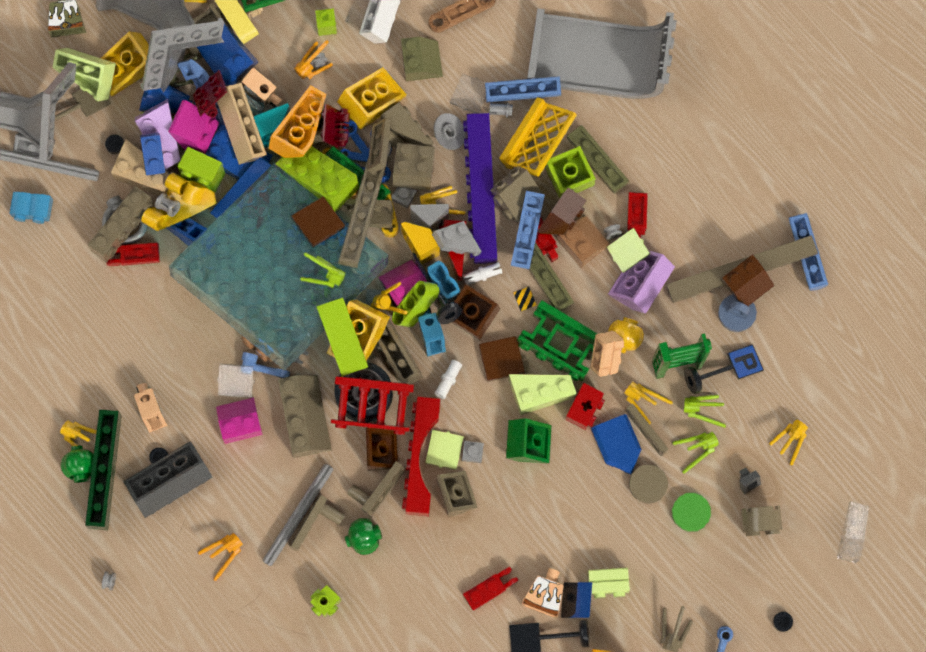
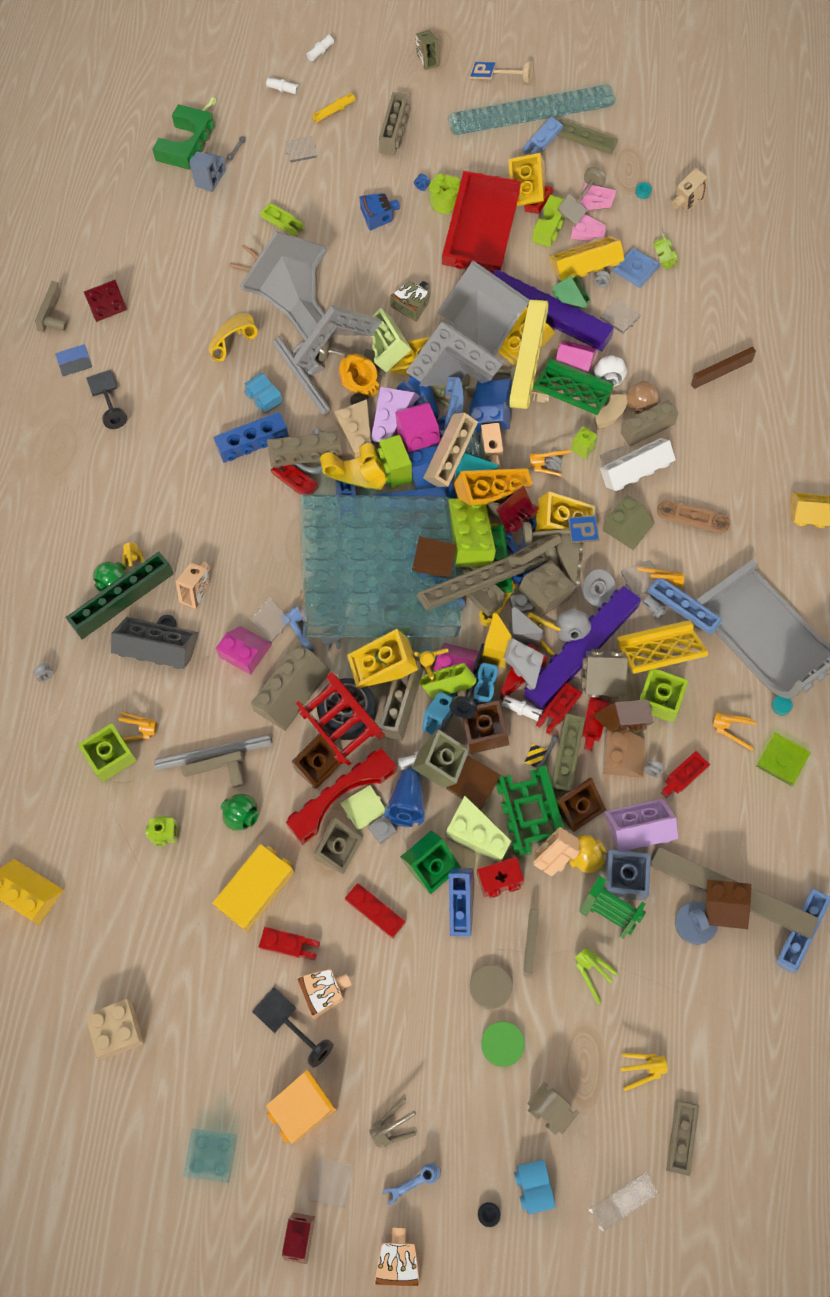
camera: 50 degrees right, 10 degrees down
blue brick [140,132,165,176] -> none
light grey bush [155,193,180,217] -> none
dark red hinge [193,70,228,118] -> none
lime plant [300,252,346,288] -> none
lime sticker [317,298,368,377] -> none
dark tan piece [347,461,406,517] -> none
medium blue slope [511,191,545,269] -> none
sticker [561,582,592,618] -> none
olive plate [567,125,629,194] -> none
yellowish green brick [587,568,630,599] -> none
blue tile [591,414,642,474] -> none
yellowish green piece [607,228,650,273] -> none
yellow plant [624,381,673,425] -> none
lime plant [672,432,719,474] -> none
black piece [684,344,764,394] -> none
dark grey tile [739,468,761,494] -> none
none -> lime brick [77,723,137,783]
none -> yellow brick [212,844,294,932]
none -> blue brick [213,412,289,463]
none -> light orange helmet [338,353,379,397]
none -> red plate [344,882,406,939]
none -> blue cone [384,768,425,827]
none -> olive slope [412,729,469,788]
none -> blue slope [449,868,474,937]
none -> dark azure brick [514,1159,556,1215]
none -> dark tan piece [523,515,599,547]
none -> red hinge [536,682,583,735]
none -> dark grey hinge [537,736,559,770]
none -> light grey plant [555,609,591,642]
none -> reddish brown slope [557,778,606,832]
none -> sand blue brick [604,850,651,901]
none -> light orange plant [637,567,684,596]
none -> dark tan tile [666,1100,699,1176]
none -> light orange plant [712,712,757,751]
none -> clear neon green tile [756,733,811,786]
none -> teal tile [771,696,793,716]

